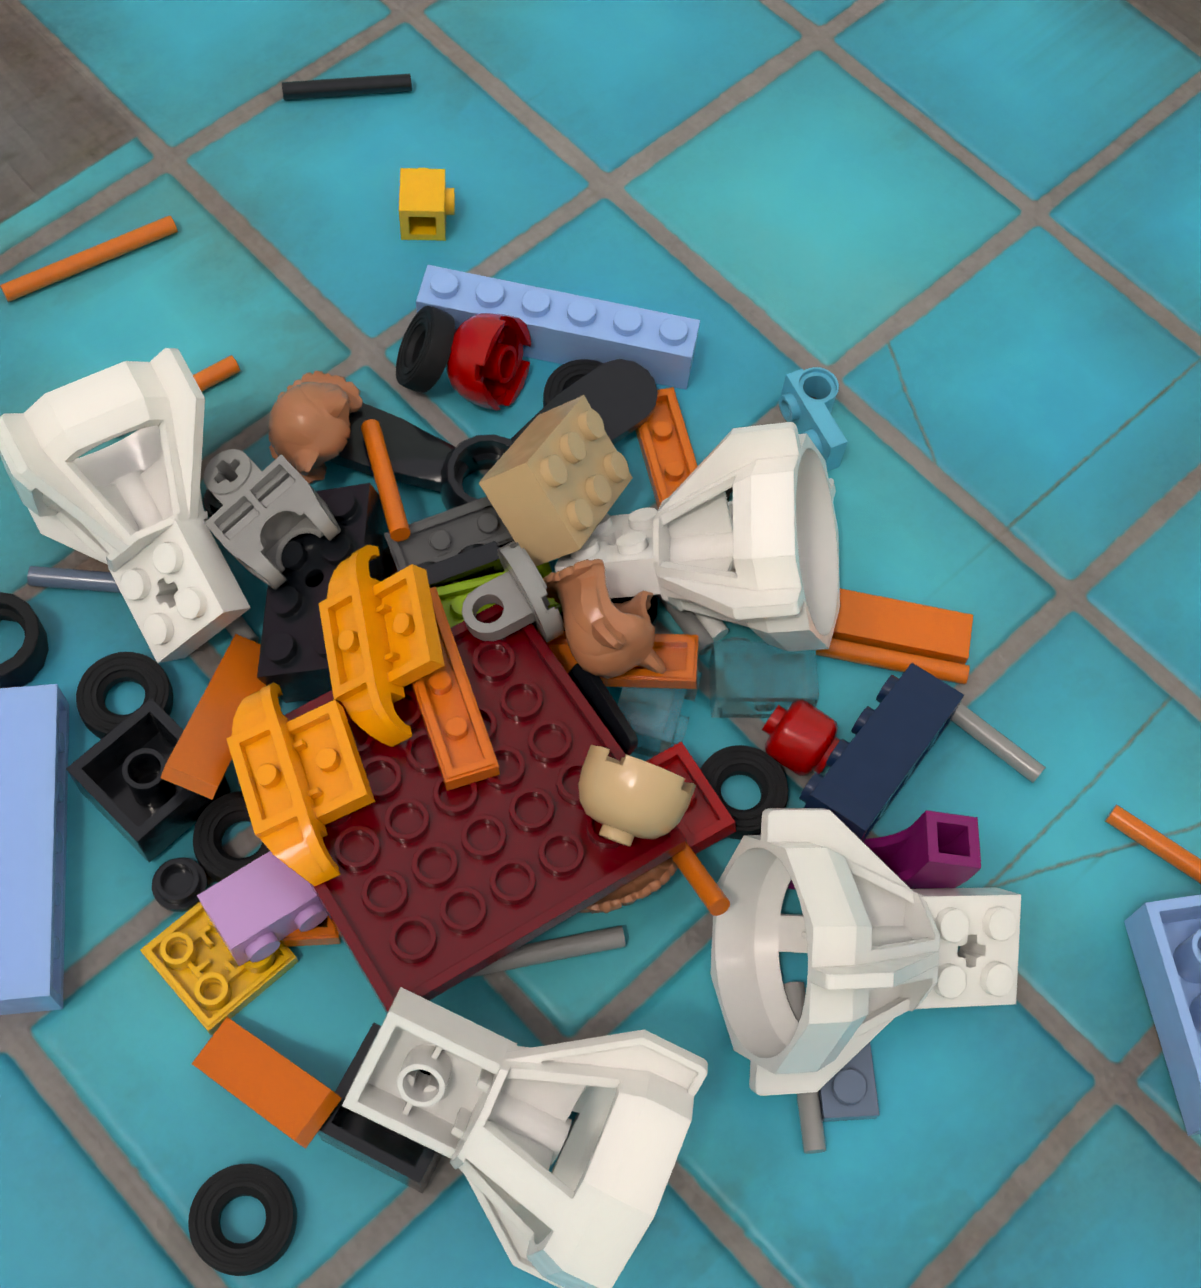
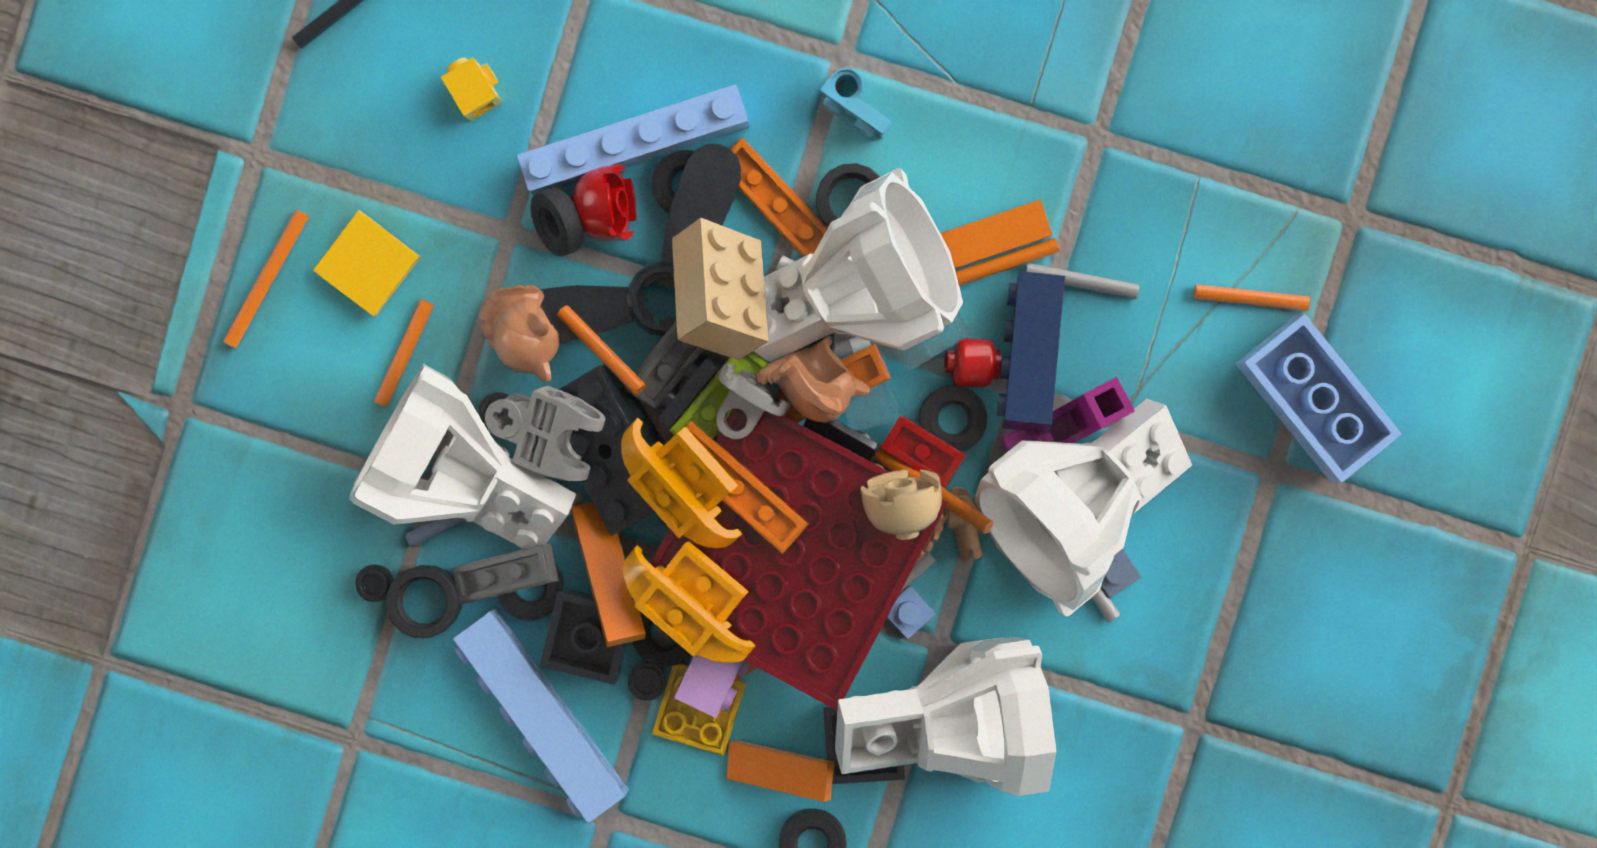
camera: 25 degrees left, 25 degrees up
none -> yellow tile [313,210,421,317]
none -> dark grey tile [452,543,559,604]
none -> light blue plate [888,585,936,639]
none -> medium nougat piece [944,487,983,561]

